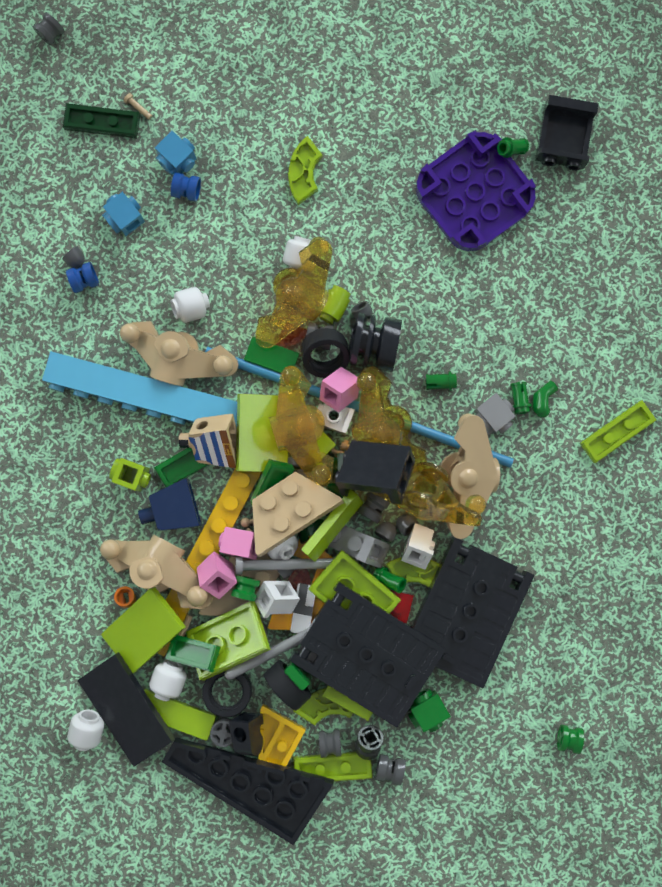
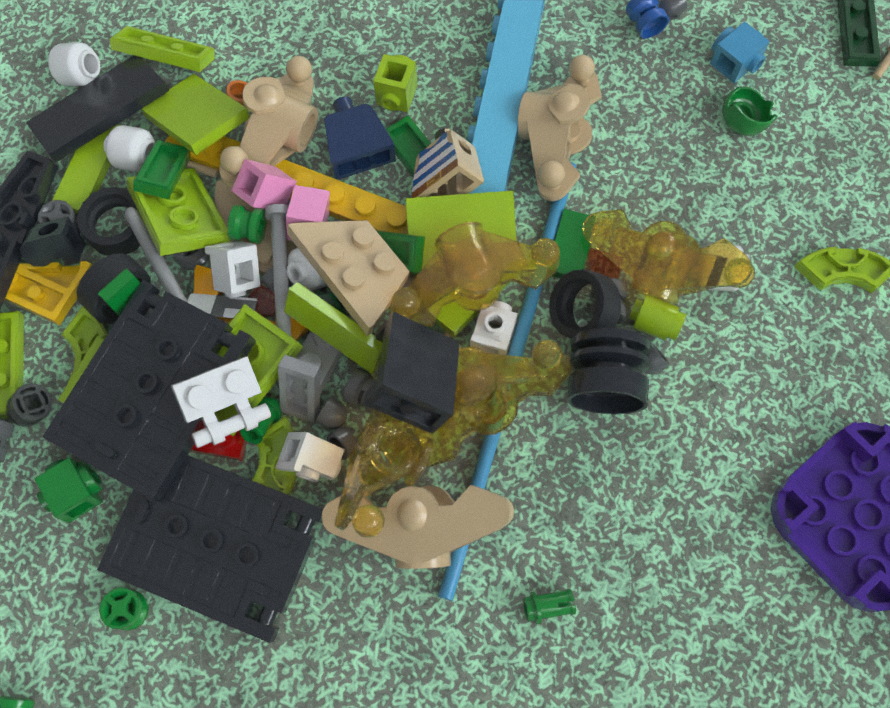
camera: 90 degrees right, 15 degrees down
dark azure brick [155,130,196,175] -> none
blue wheel [171,172,201,202] -> none
white head [171,287,210,323] -> none
bright pink brick [319,367,361,412] -> none
dark grey wheel [319,729,342,758] -> none
green pin [426,371,457,391] -> none
light grey brick [474,393,515,435] -> none
green arm [532,380,558,418] -> none
none -> green wheel [99,588,149,631]
none -> lime tile [110,26,215,72]
none -> white plate [171,357,271,448]
none -> green hair [722,87,778,136]

